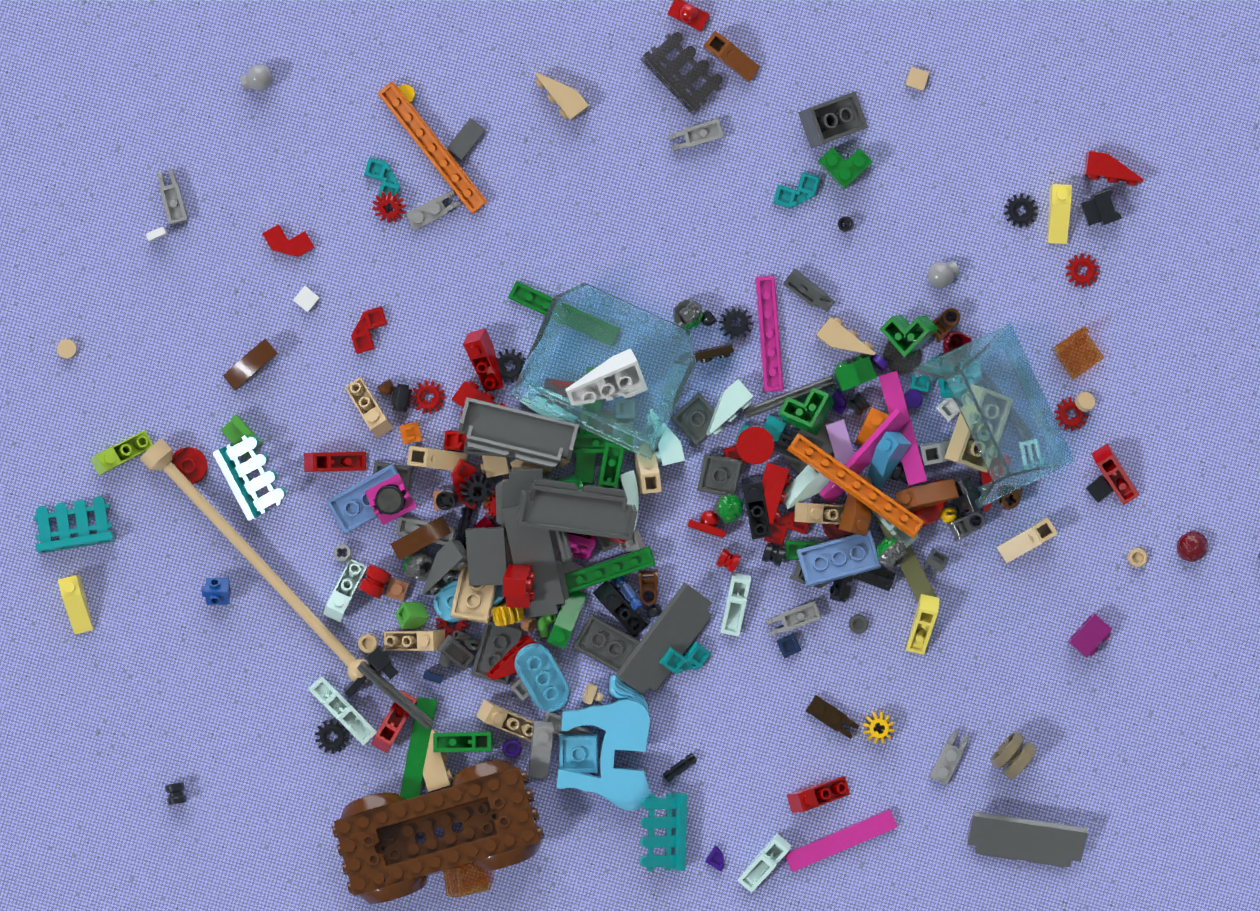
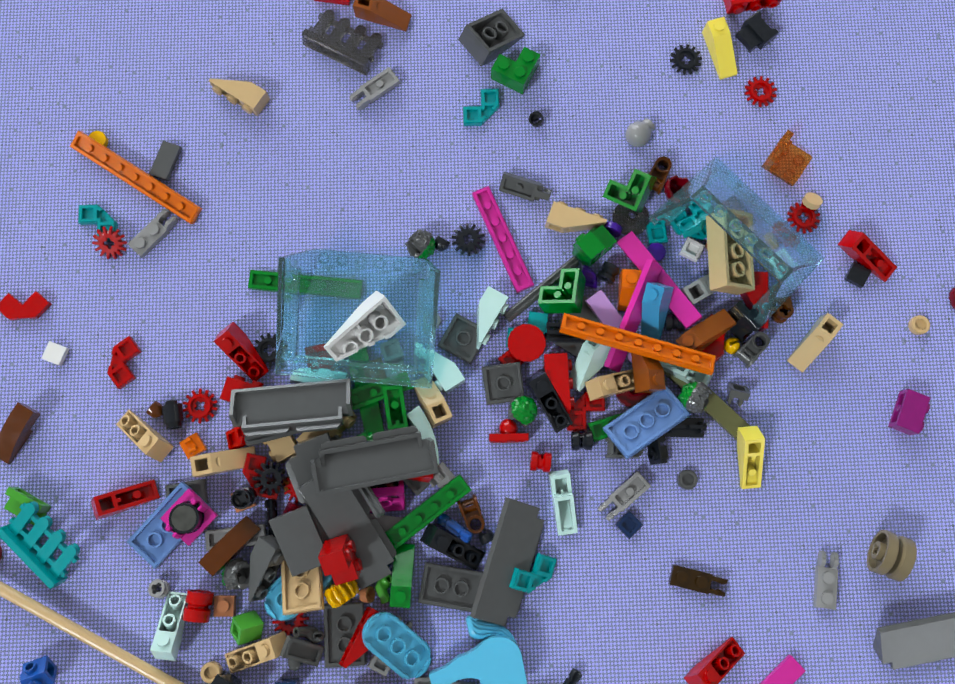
camera: 25 degrees left, 10 degrees down
tan tile [581,682,604,705] -> none
dark brown hinge [681,343,734,366] -> none
yellow gear [862,711,895,744] -> none

